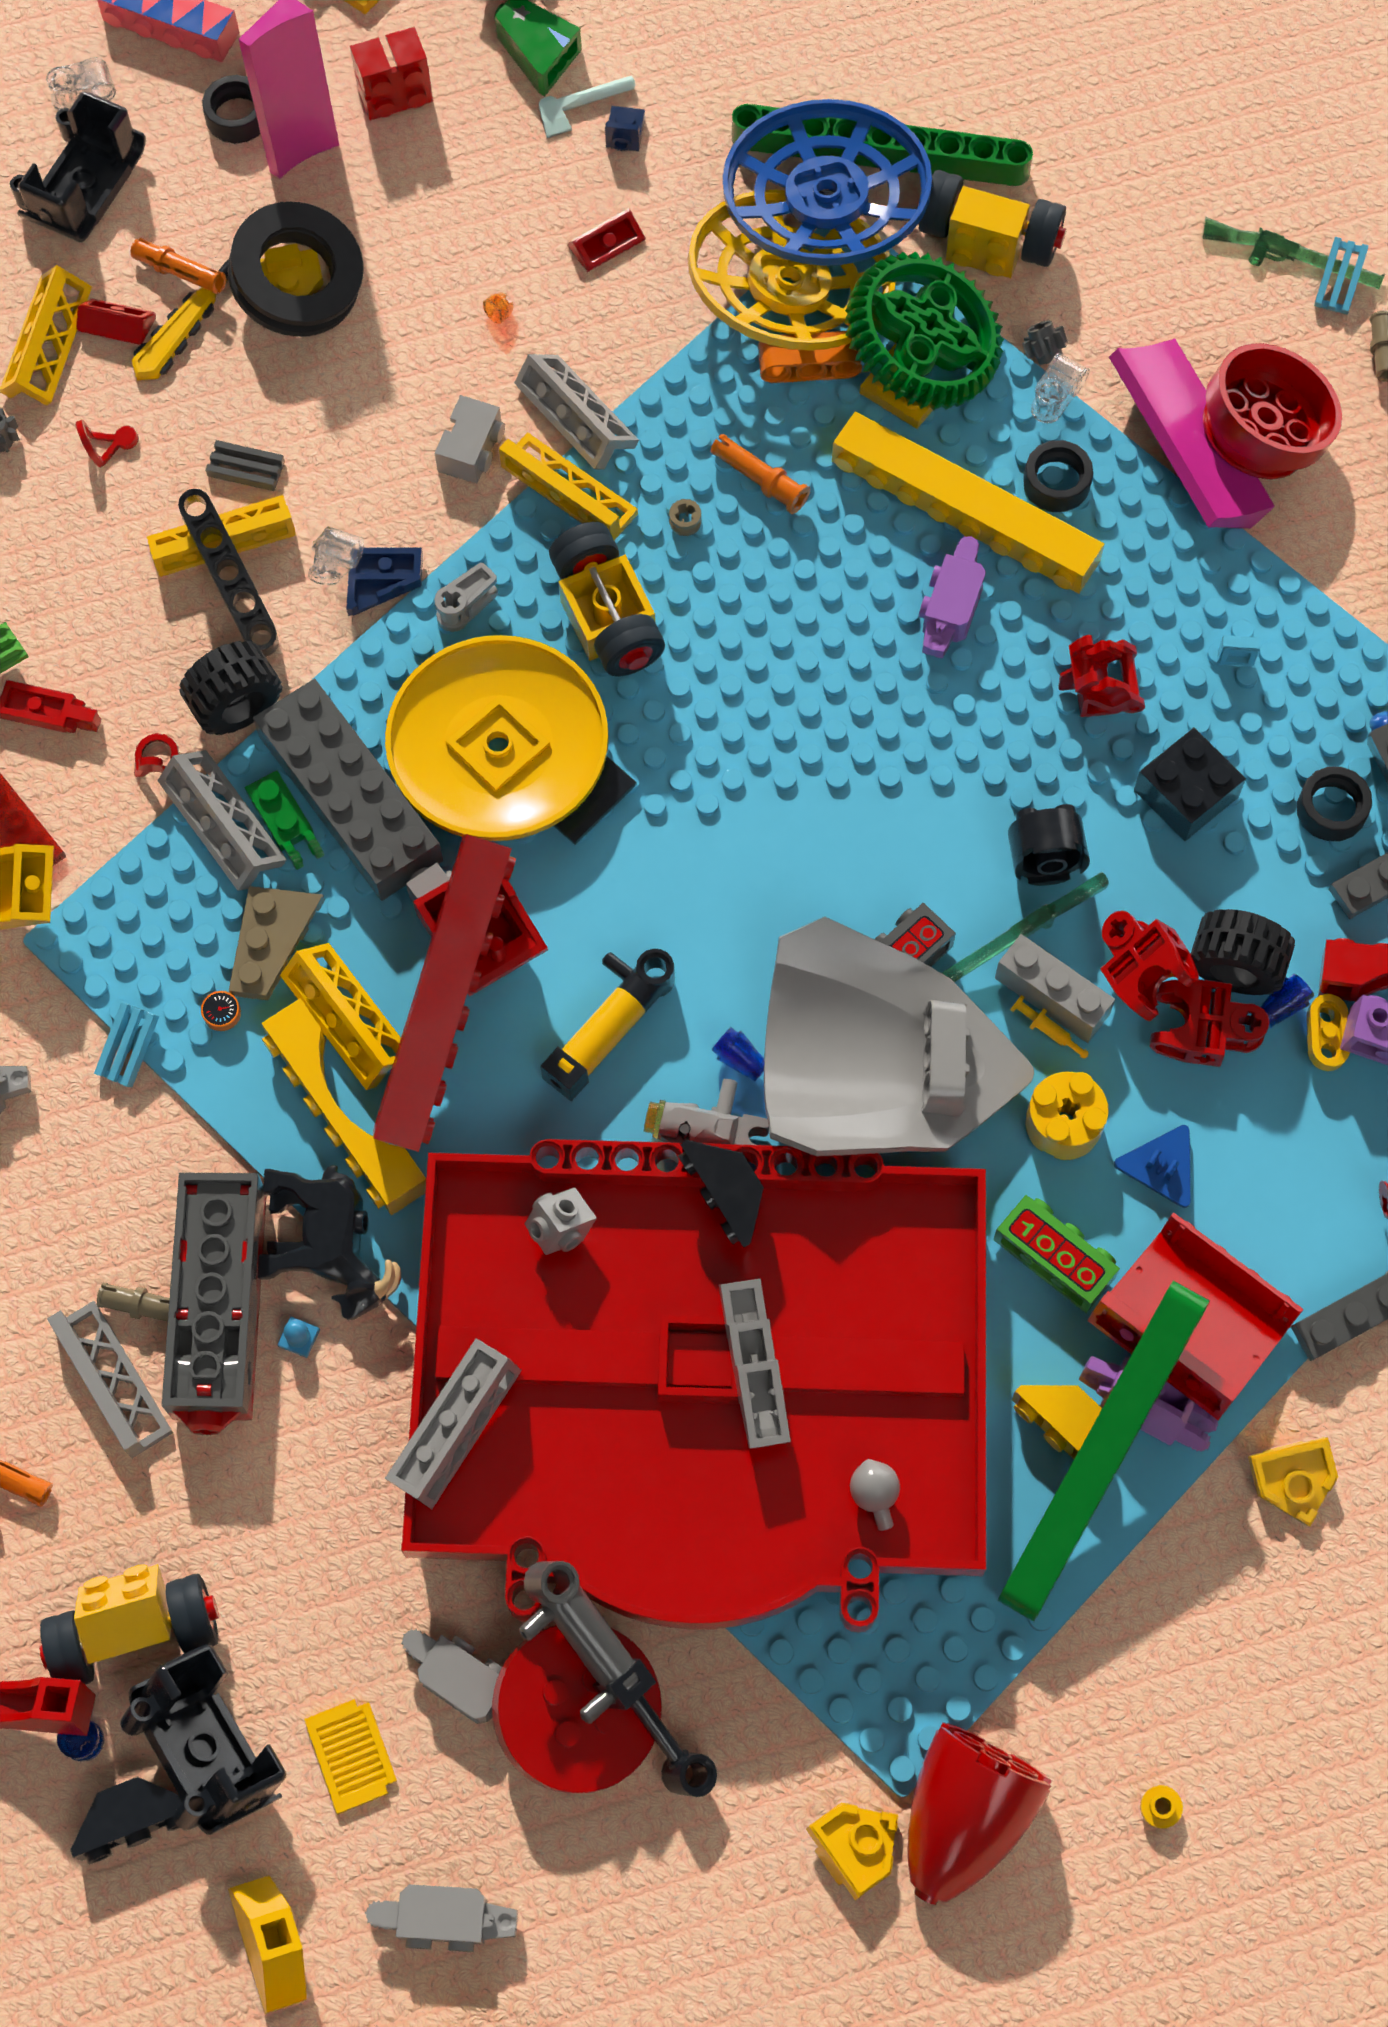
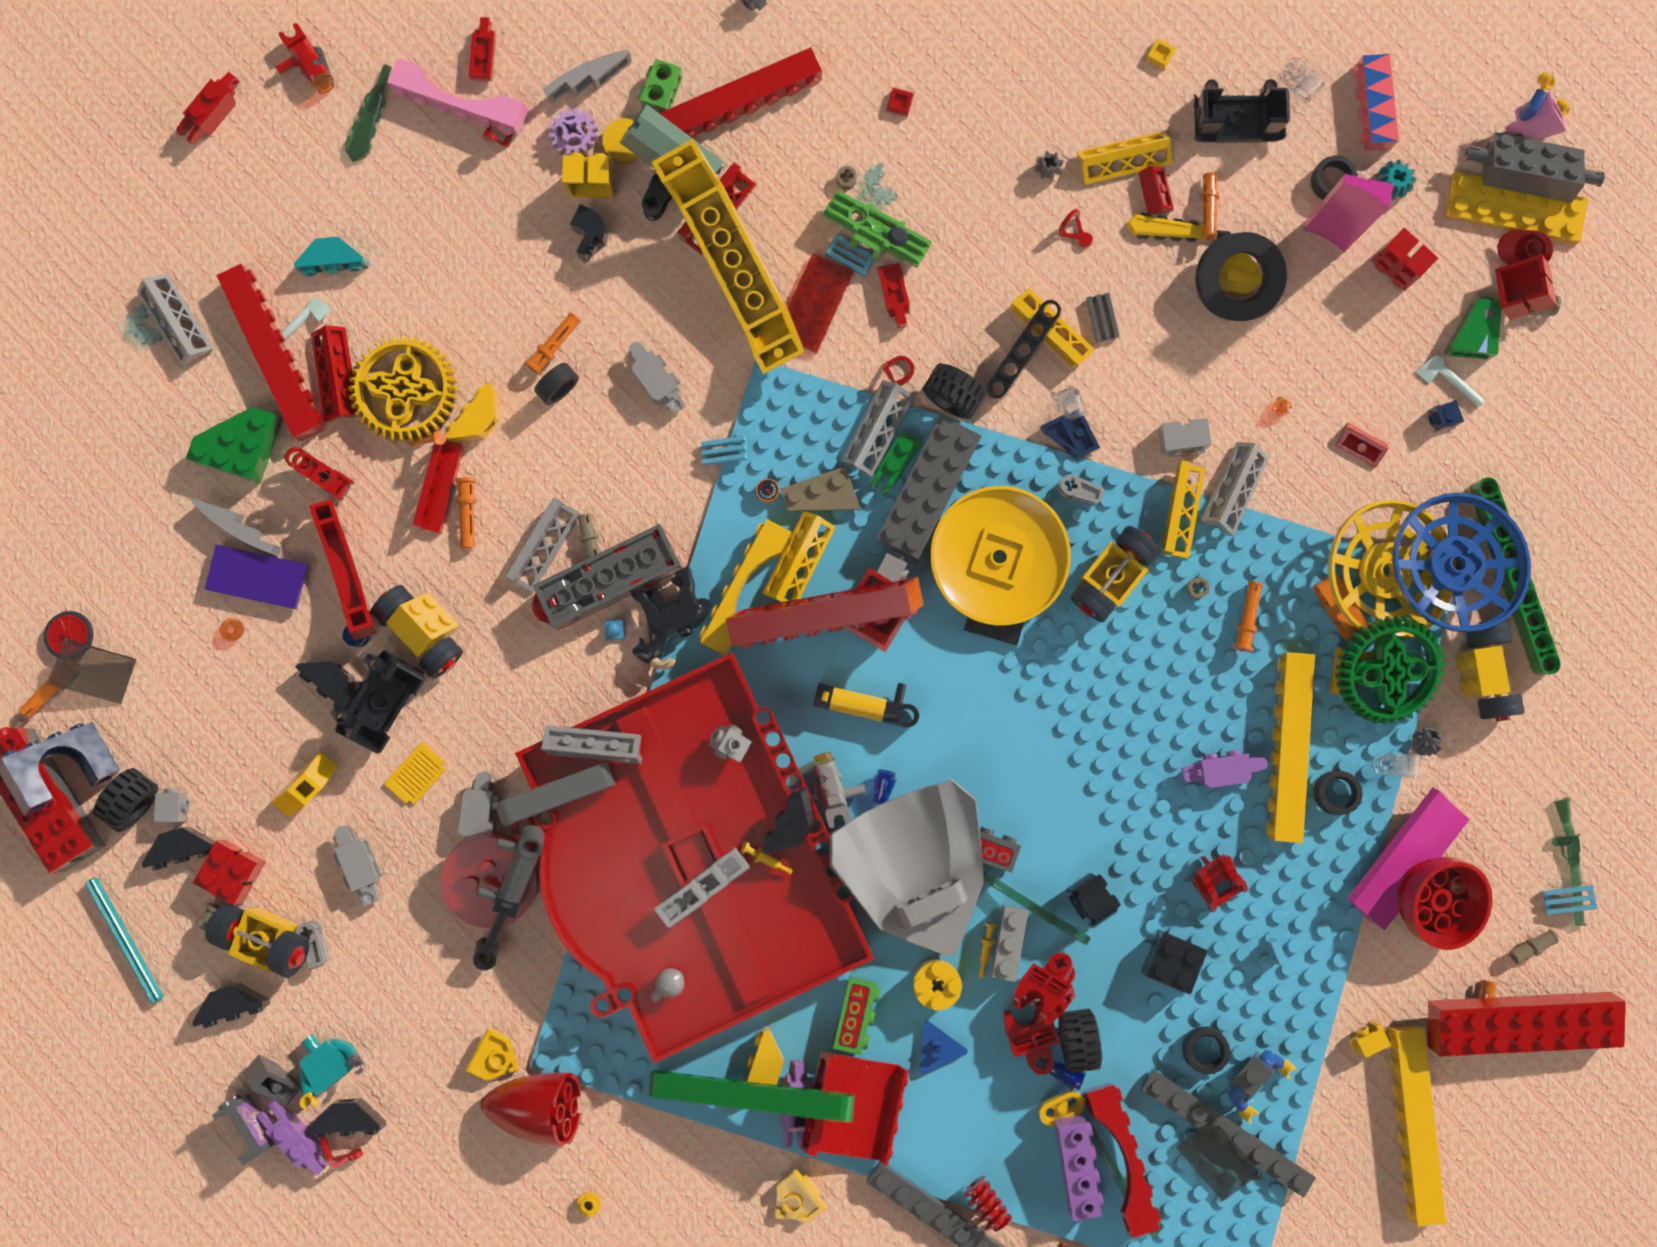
camera: 60 degrees right, 15 degrees up
none -> dark grey beam [495,762,616,827]
none -> yellow piece [740,842,792,874]

